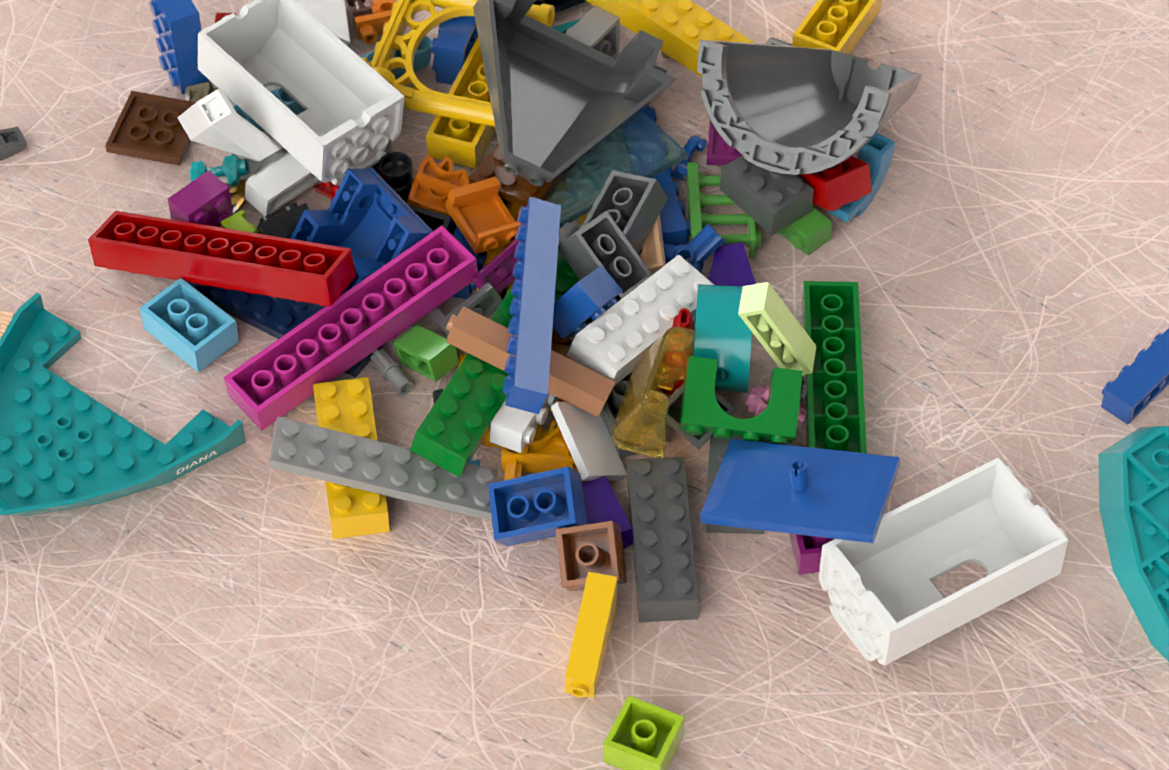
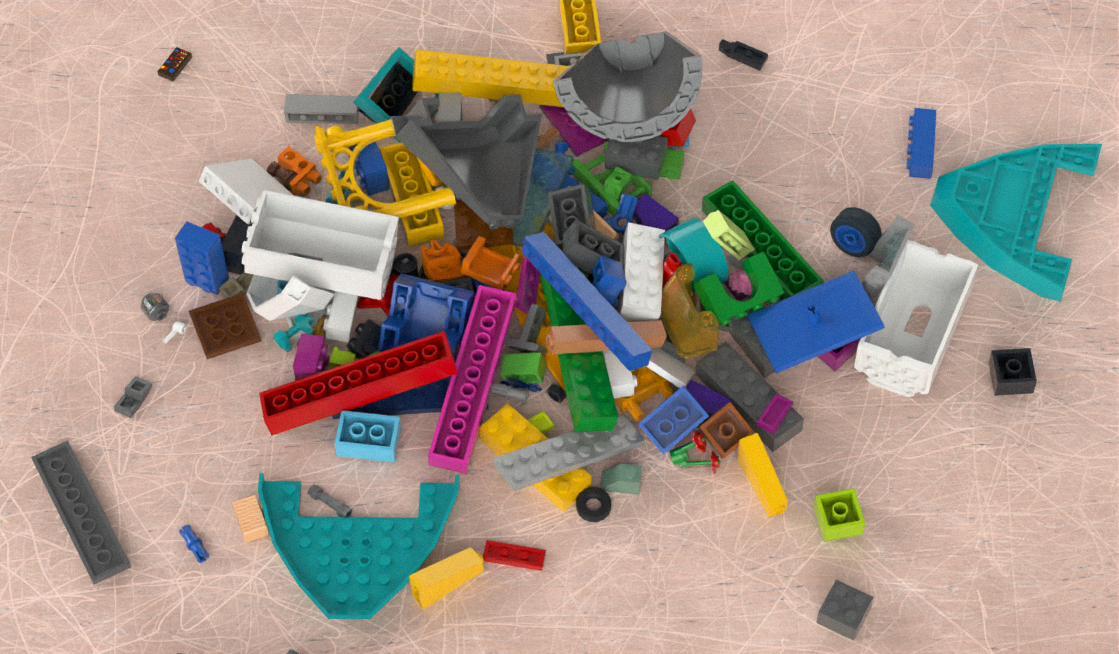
camera: 35 degrees left, 5 degrees up
none -> dark grey head [141,293,169,321]
none -> white hand [163,321,187,344]
none -> flat silver bar [307,484,352,517]
none -> yellow slope [409,547,484,609]
none -> red tile [483,540,546,571]
none -> clear blue piece [500,378,542,393]
none -> neon yellow tile [528,411,554,434]
none -> nougat axle [536,127,559,153]
none -> black tyre [576,487,611,522]
none -> sand green slope [600,464,642,495]
none -> bright green brick [602,166,632,200]
none -> plant [670,430,721,474]
none -> black hinge [718,39,768,71]
none -> magenta tile [756,393,793,434]
none -> black wheel [830,207,882,257]
none -> light grey panel [861,215,915,300]
none -> black brick [988,348,1037,396]

